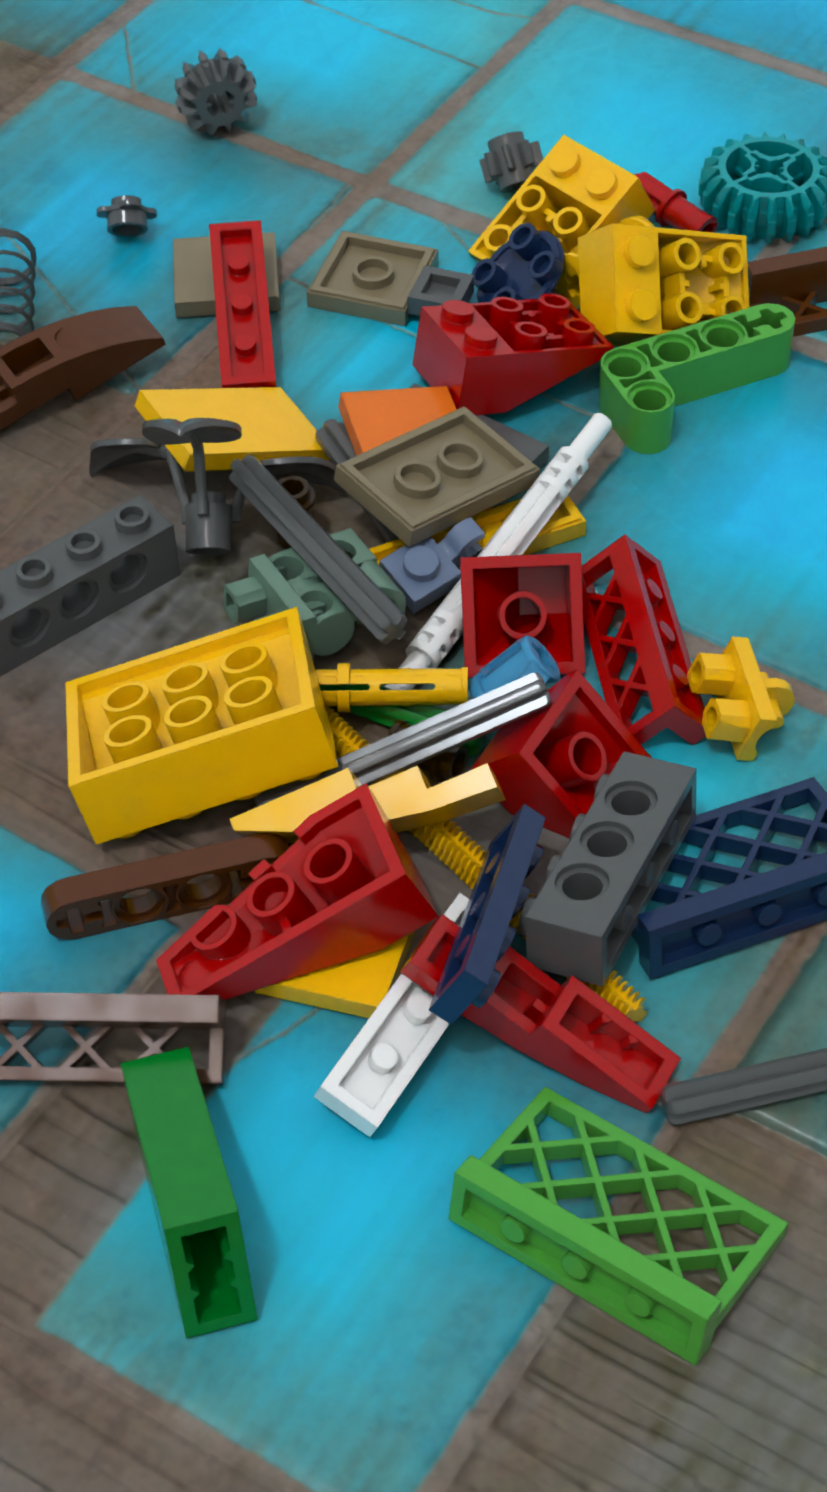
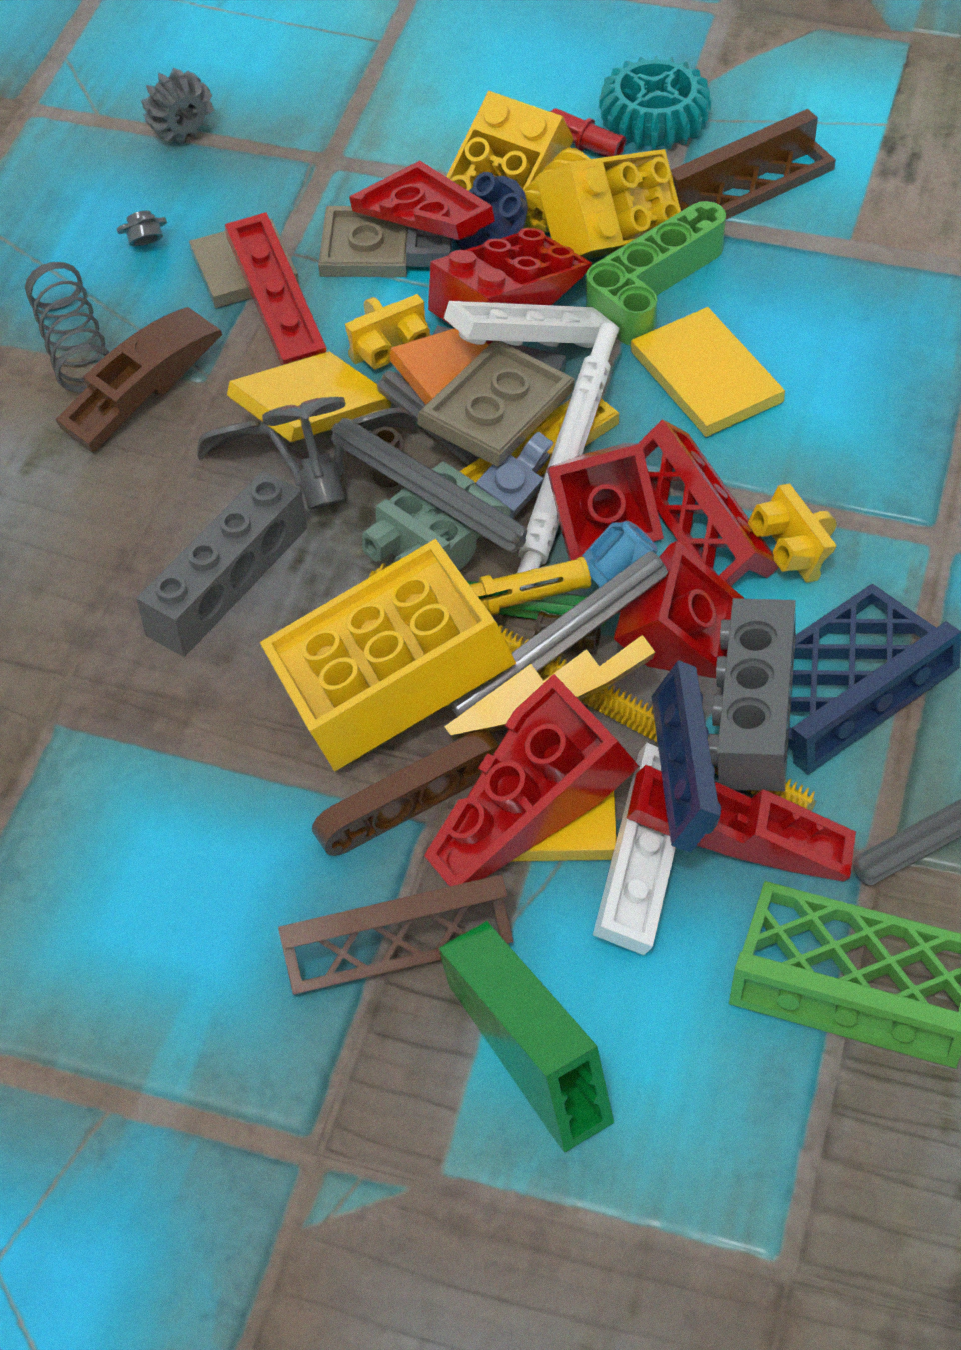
camera: 15 degrees left, 5 degrees up
dark grey gear [479,131,543,193] -> none
none -> yellow hips [345,294,430,370]
none -> red wing [349,161,495,240]
none -> white plate [444,301,619,348]
none -> yellow tile [631,307,785,437]

